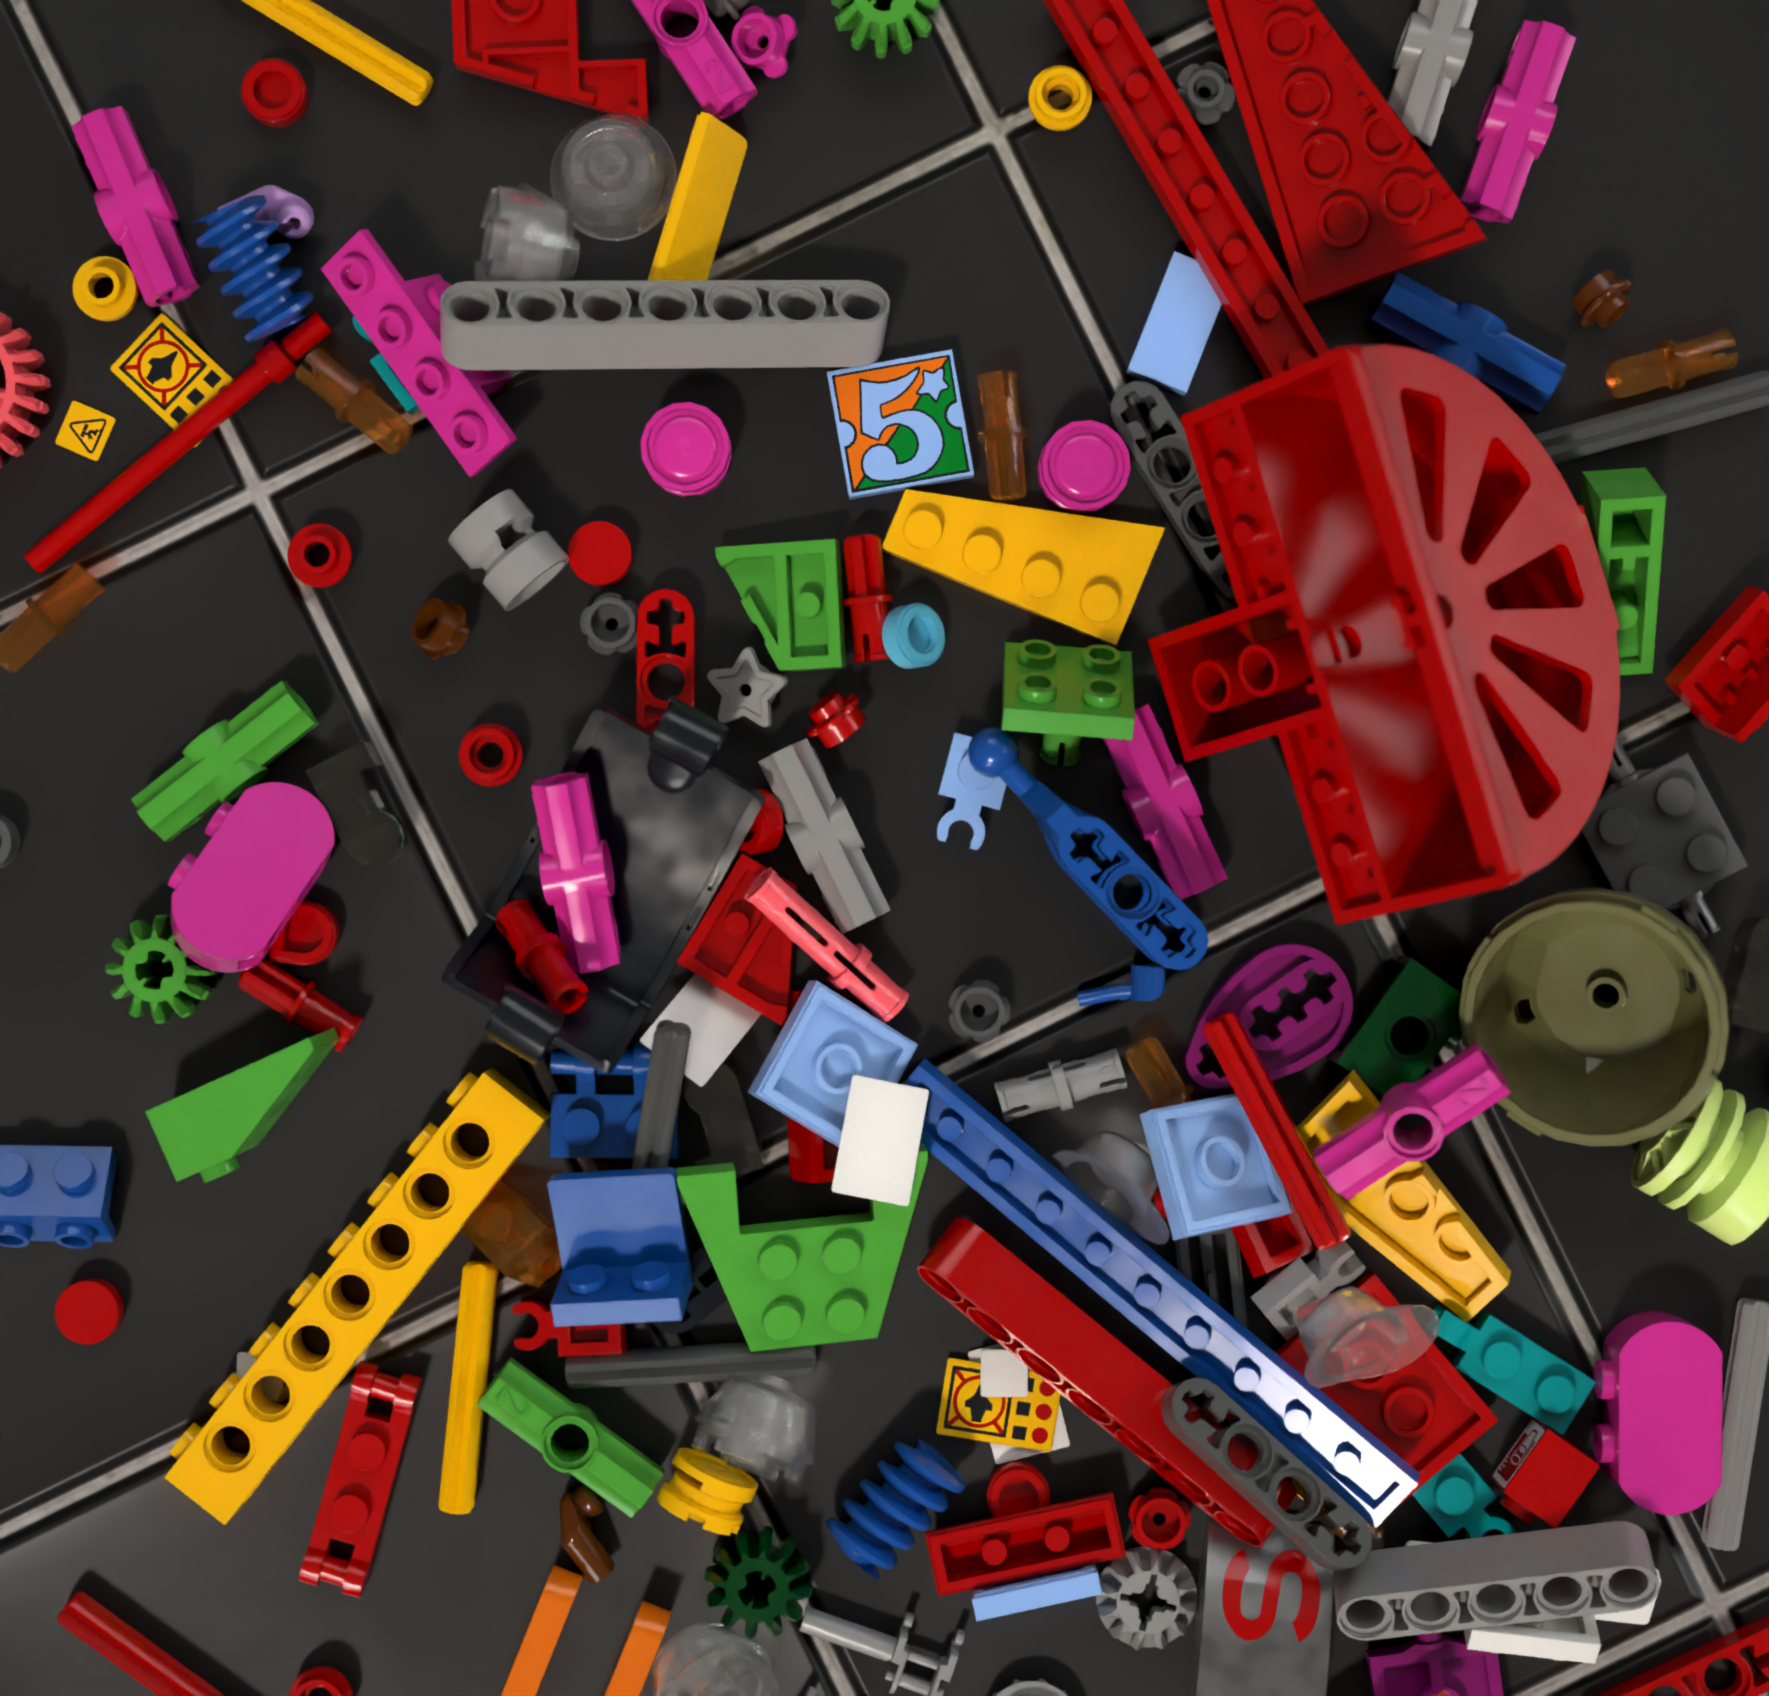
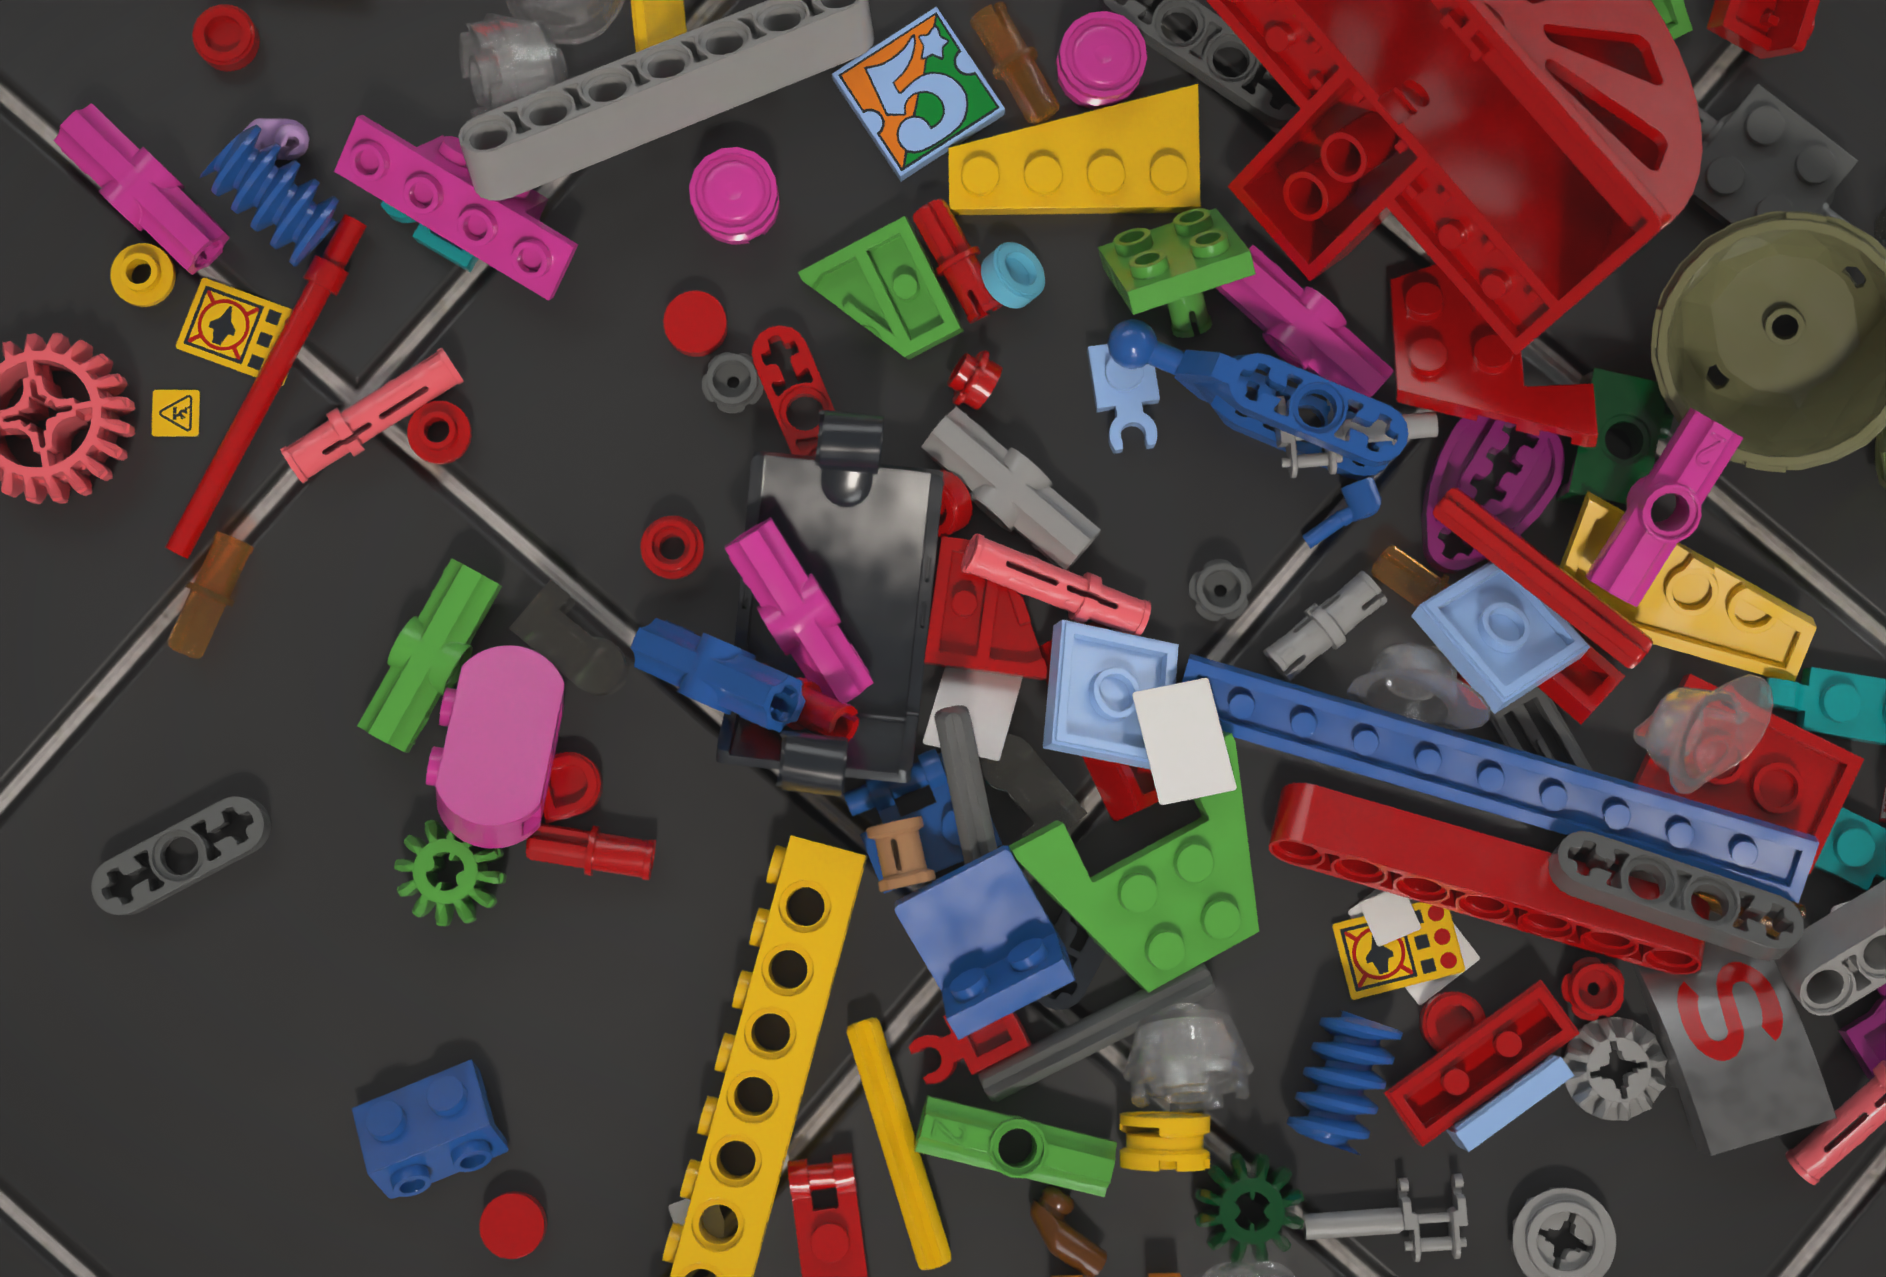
camera: 25 degrees left, 5 degrees down
bright green slope [145,1028,339,1183] -> none
clear orange axle [296,347,413,454] -> none
reddish brown plate [411,598,470,660] -> none
light grey wheel [448,489,569,611] -> none
clear orange bracket [460,1180,562,1287] -> none
light grey plate [707,646,788,728] -> none
light grey plate [1250,1241,1366,1341] -> none
none -> coral pin [280,347,464,483]
none -> blue piece [630,617,806,732]
none -> medium nougat bush [866,816,936,892]
none -> light grey piece [1274,396,1439,478]
none -> red wing [1390,264,1598,447]

